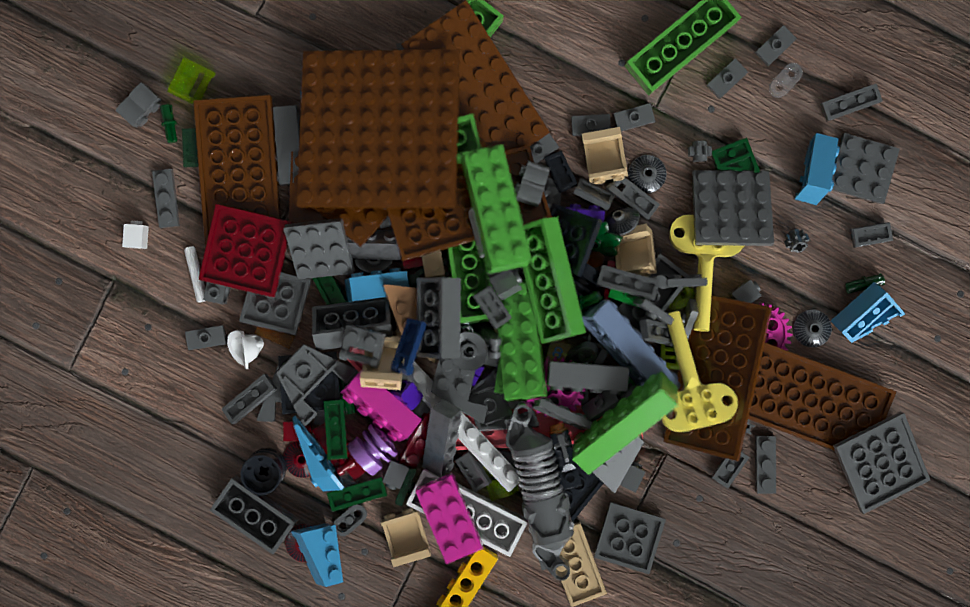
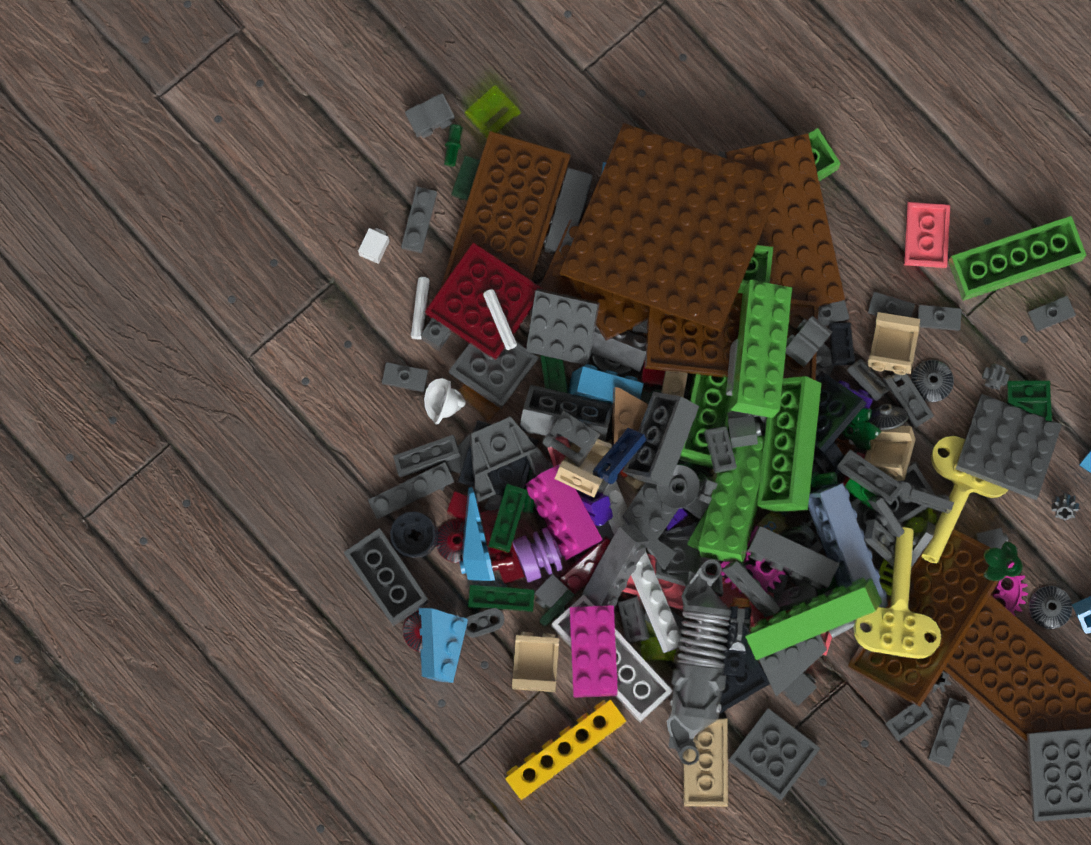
camera: 15 degrees right, 10 degrees down
none -> dark grey plate [368,462,455,519]
none -> white axle [483,289,517,350]
none -> coral tile [904,202,950,268]
none -> dark green plate [983,541,1023,581]

